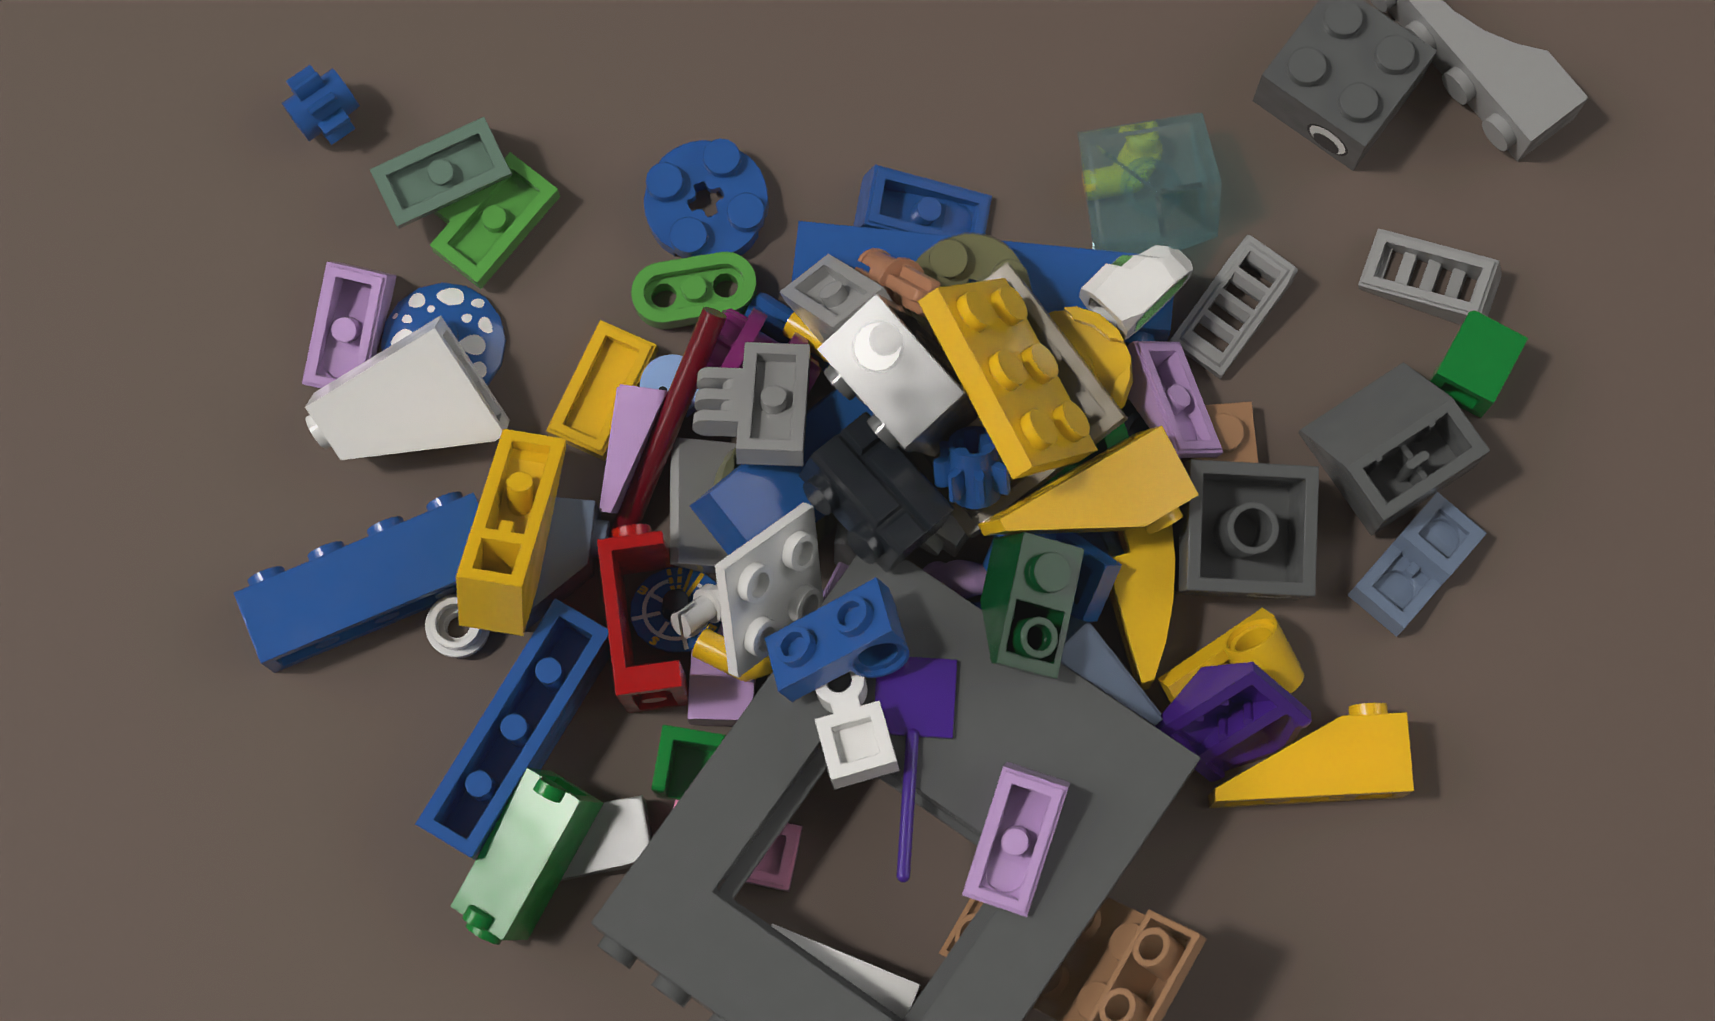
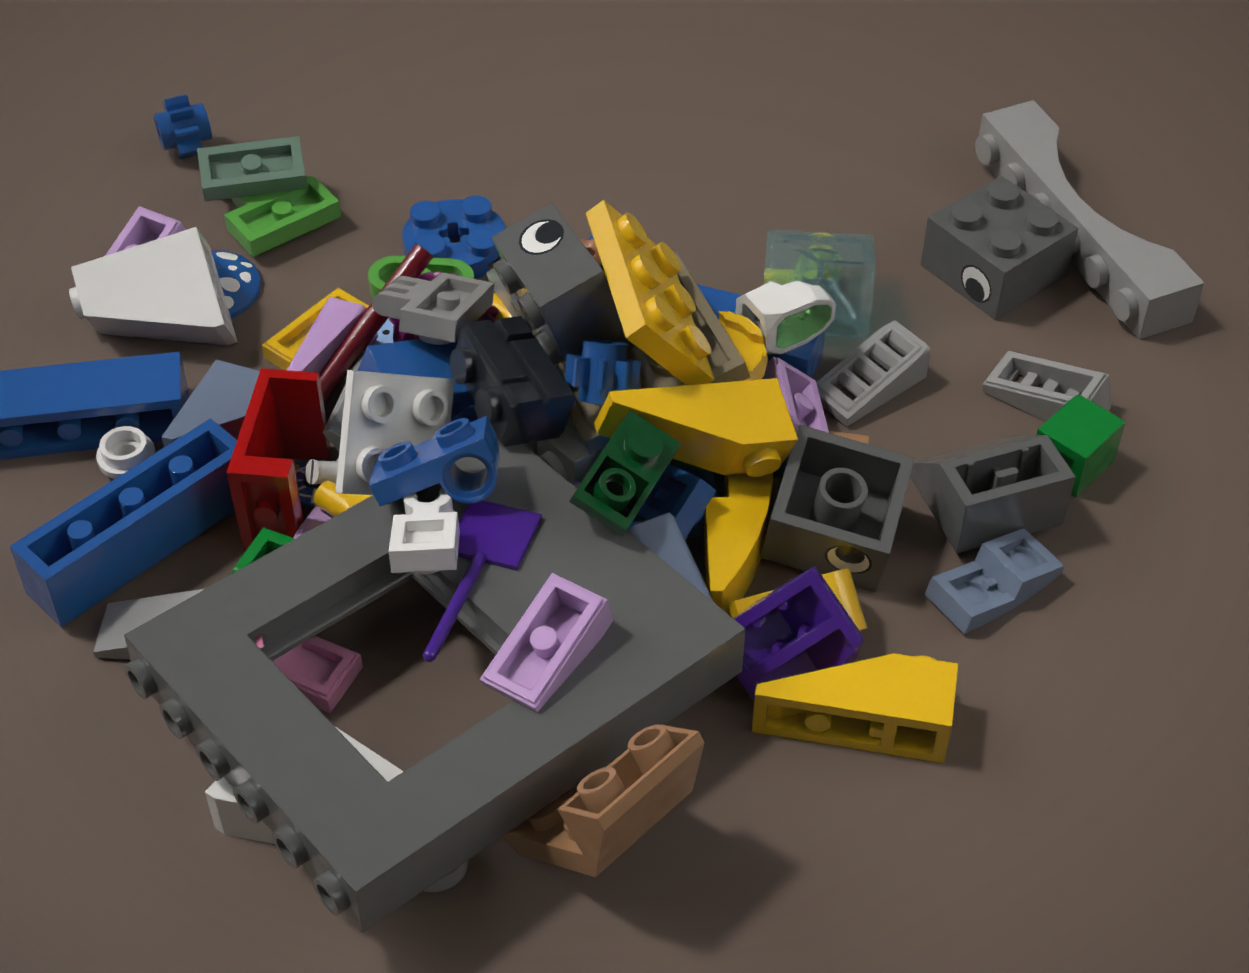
camera: 10 degrees right, 30 degrees down
brick [450,768,604,945] -> none
yellow slope [456,429,566,636] -> none

